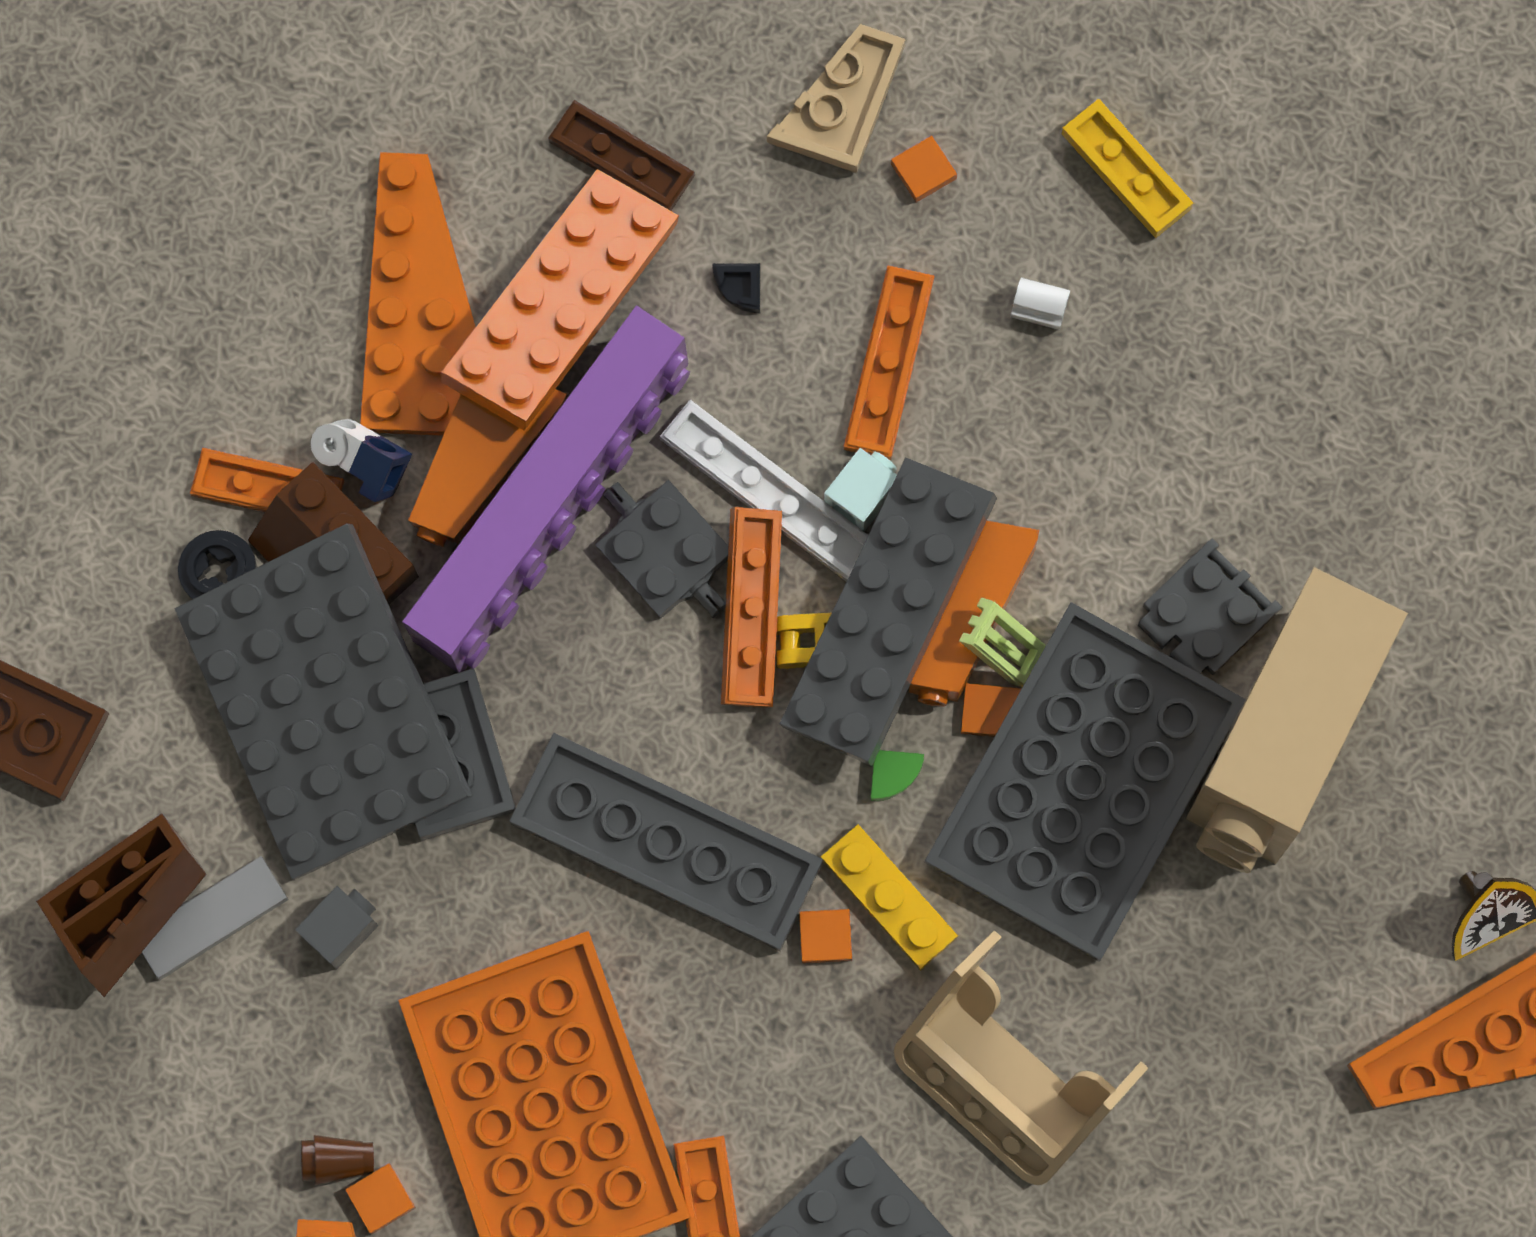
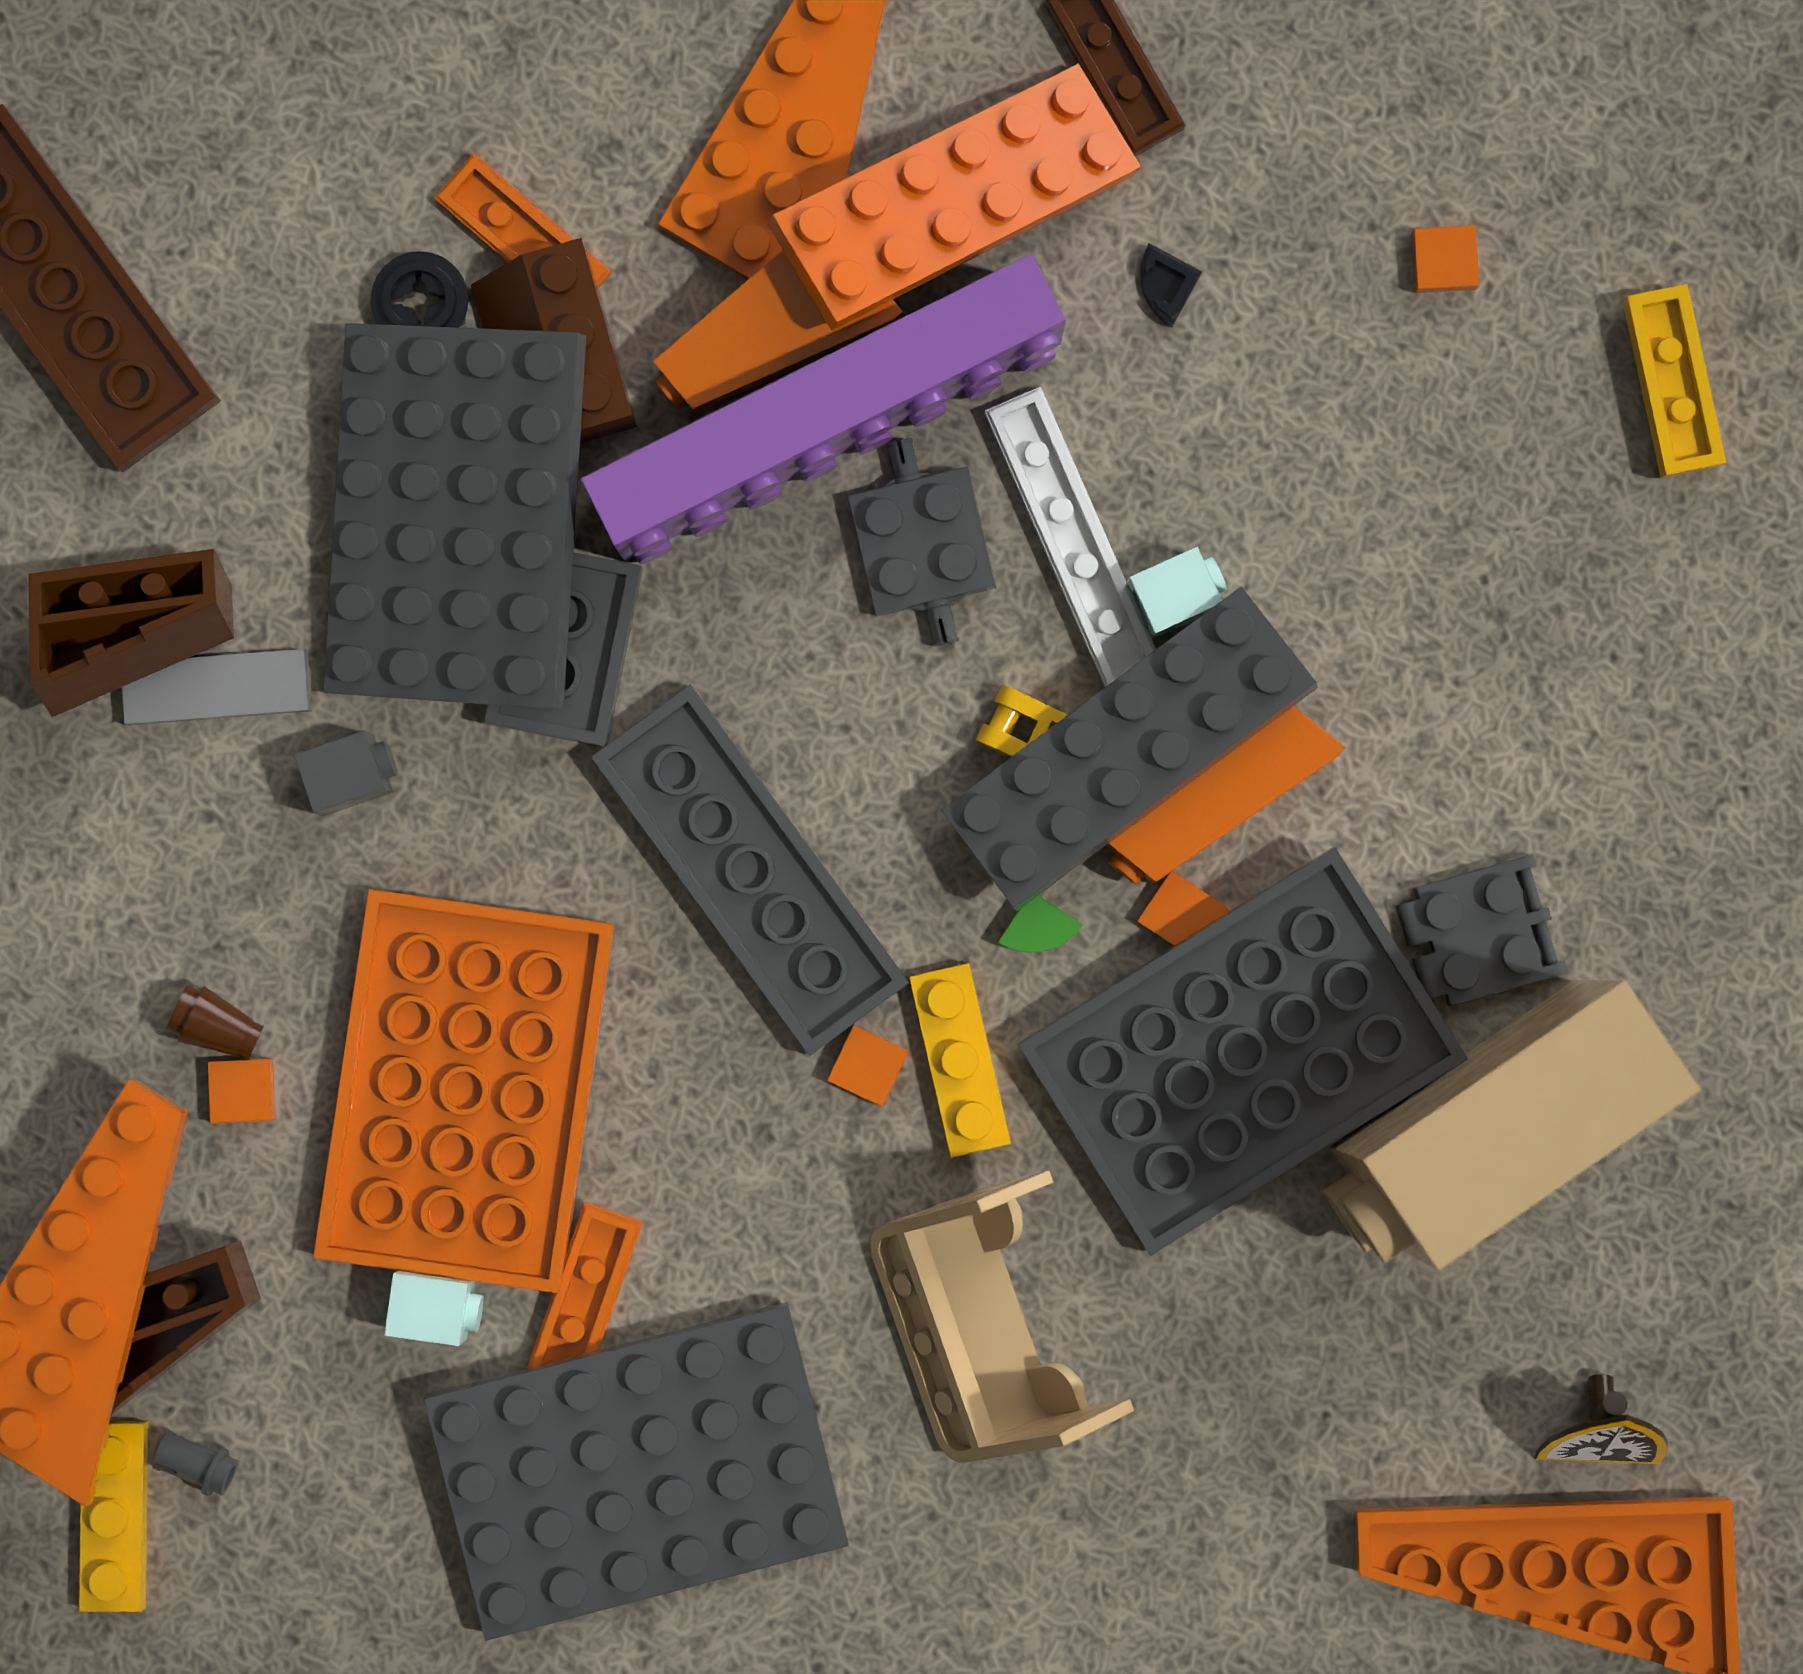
camera: 30 degrees right, 10 degrees up
leg [311,419,412,502] -> none
orange tile [721,507,782,708] -> none
tan wing [767,24,905,173] -> none
orange tile [844,265,935,460] -> none
yellowish green tile [959,597,1046,688] -> none
white piece [1010,278,1070,330] -> none

